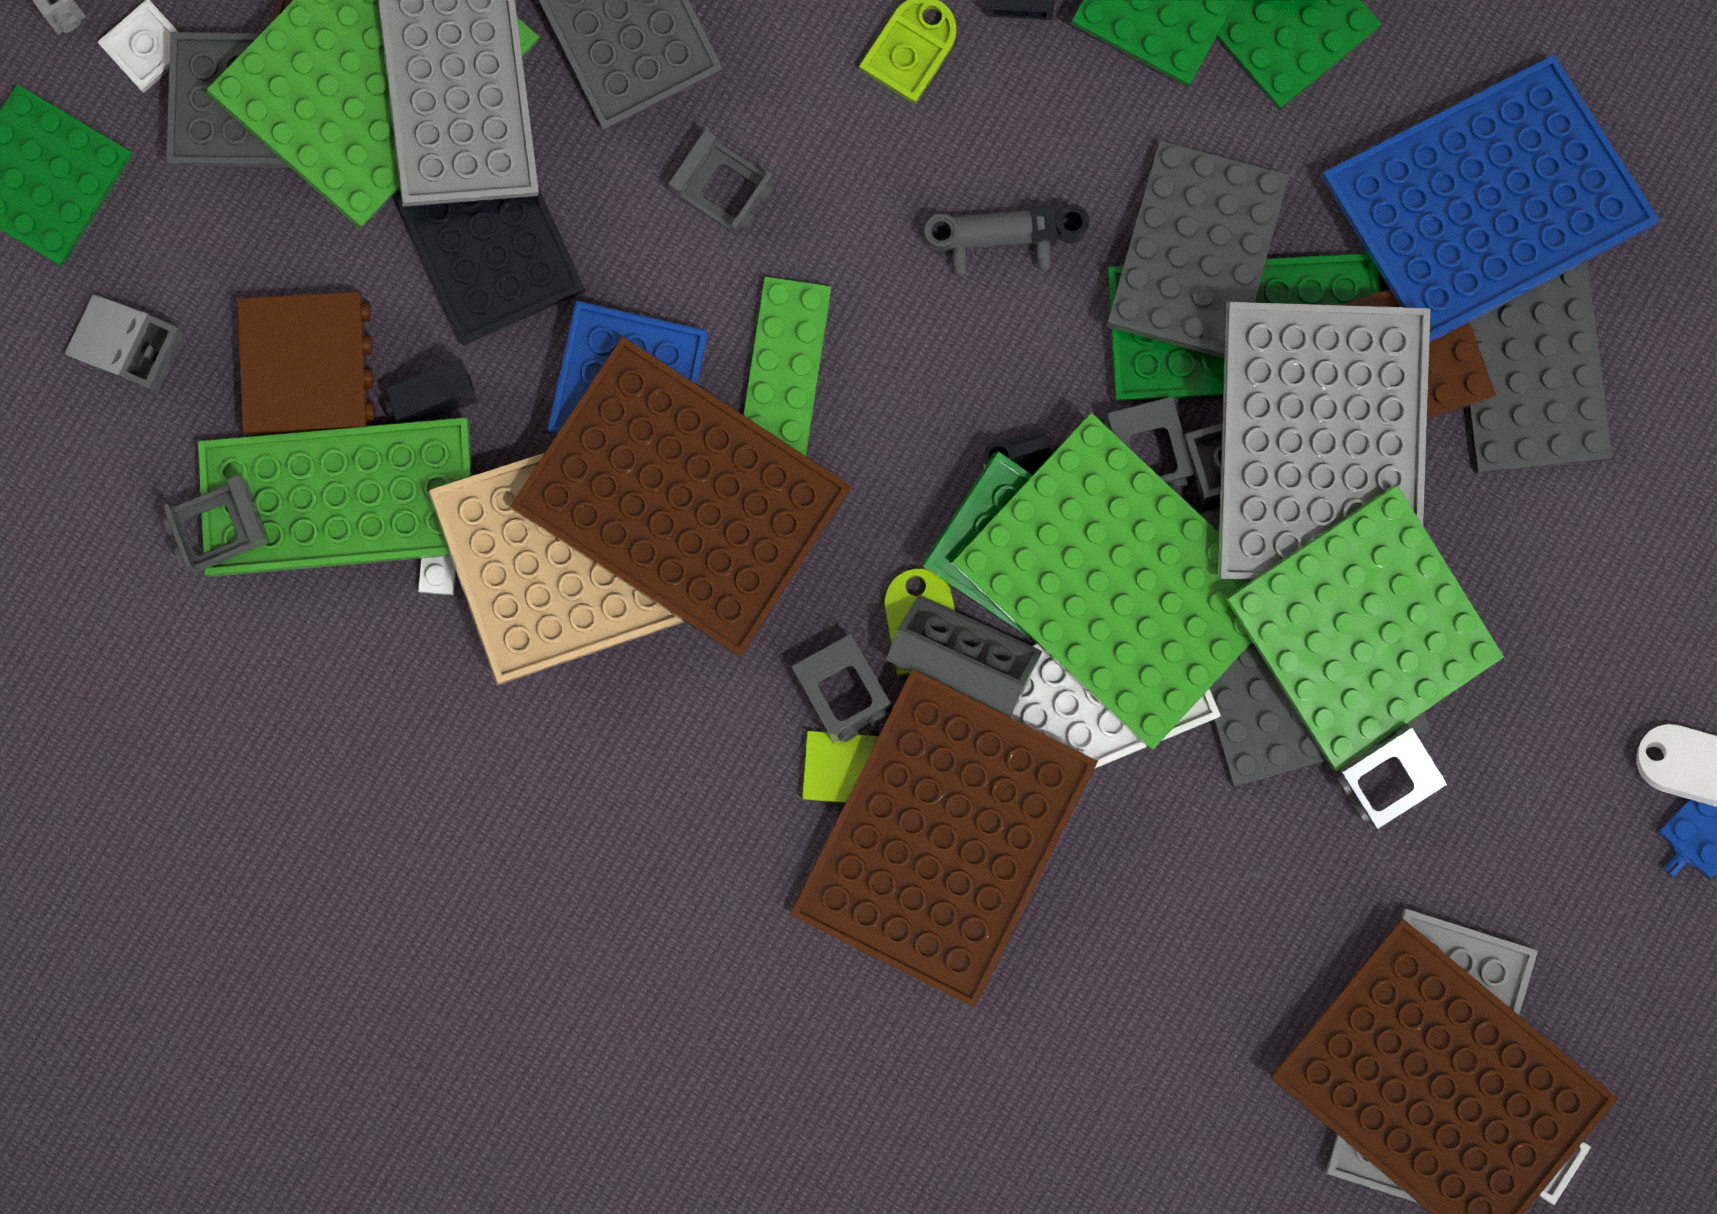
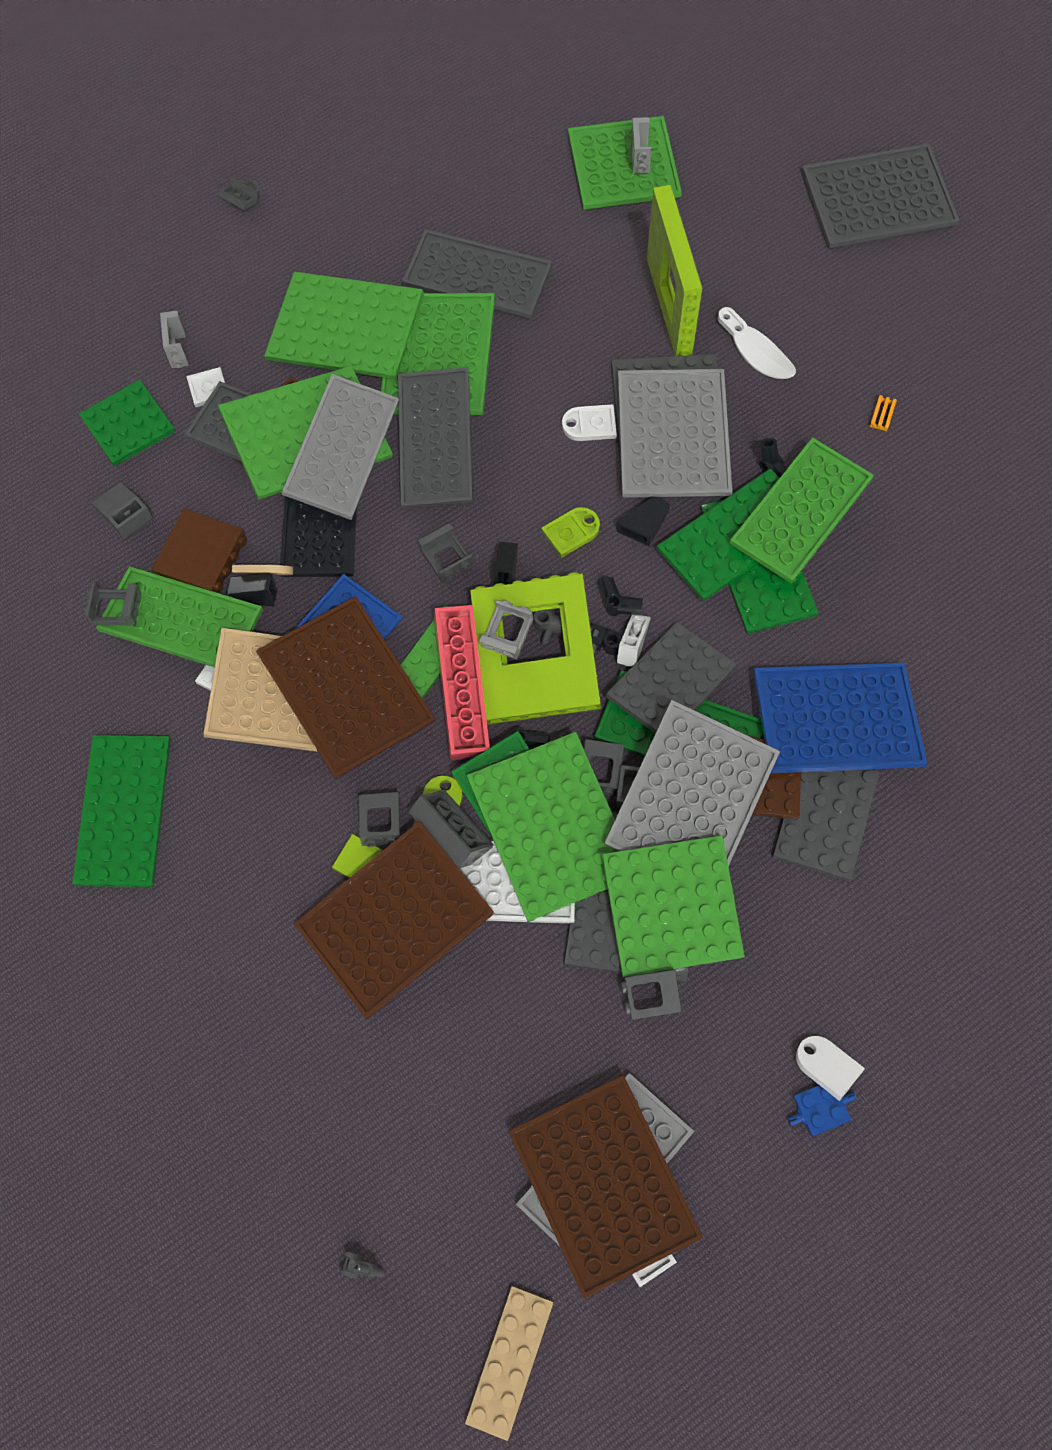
camera: 30 degrees right, 15 degrees down
none -> green plate [72,735,171,887]
none -> tan tile [232,565,293,575]
none -> coral brick [434,605,490,761]
none -> lime panel [470,572,601,725]
none -> light grey window [479,600,534,659]
none -> black slope [494,542,518,585]
none -> black piece [598,576,643,616]
none -> white slope [617,615,651,667]

